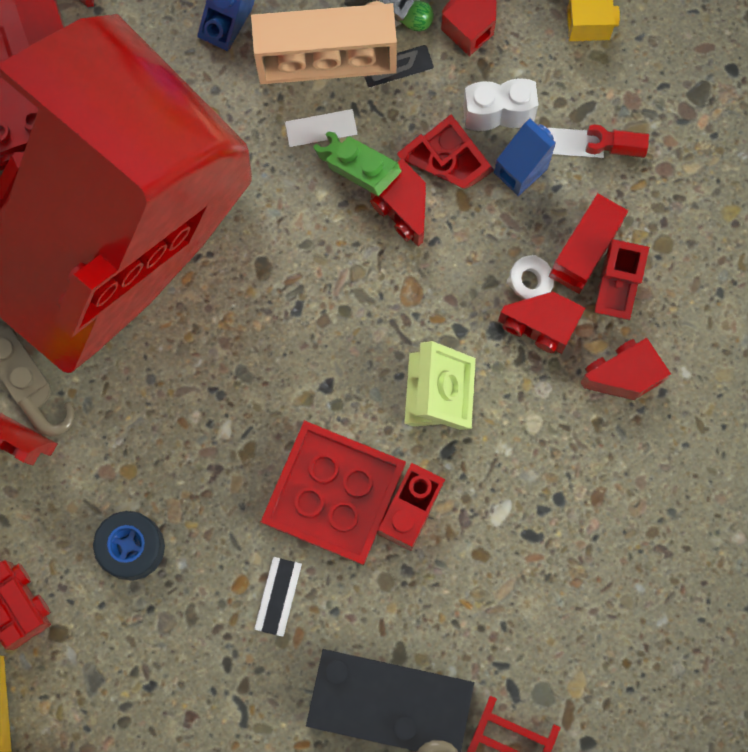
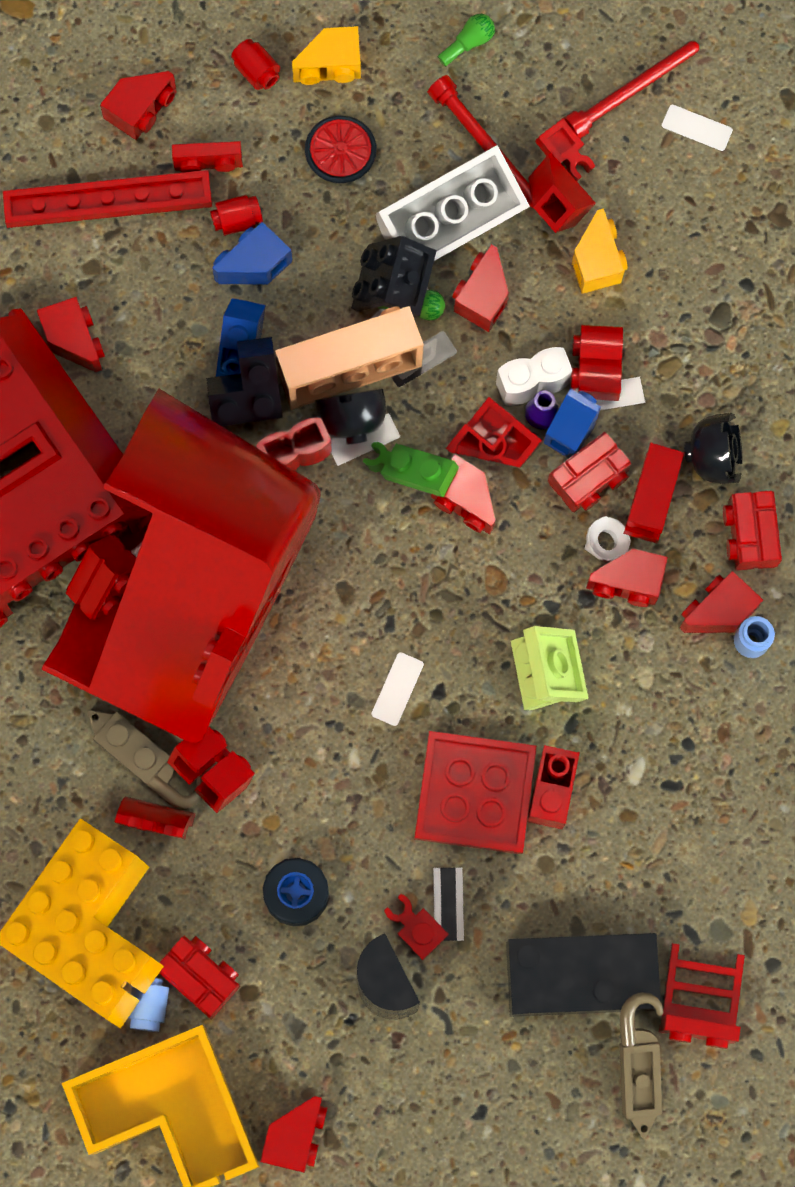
camera: 20 degrees left, 0 degrees up
red bar [585,124,649,158] -> none
red brick [593,239,650,320] -> none
none -> red piece [167,726,255,813]
none -> black brick [206,337,283,426]
none -> red brick [256,417,332,471]
none -> black cylinder [315,389,386,445]
none -> black brick [357,933,420,1020]
none -> white sticker [371,652,424,726]
none -> red plate [384,894,449,960]
none -> dark purple cone [525,390,559,429]
none -> brick [548,432,631,513]
none -> red brick [571,325,623,401]
none -> black cylinder [684,413,743,484]
none -> red brick [723,491,782,570]
none -> light blue brick [734,616,775,658]

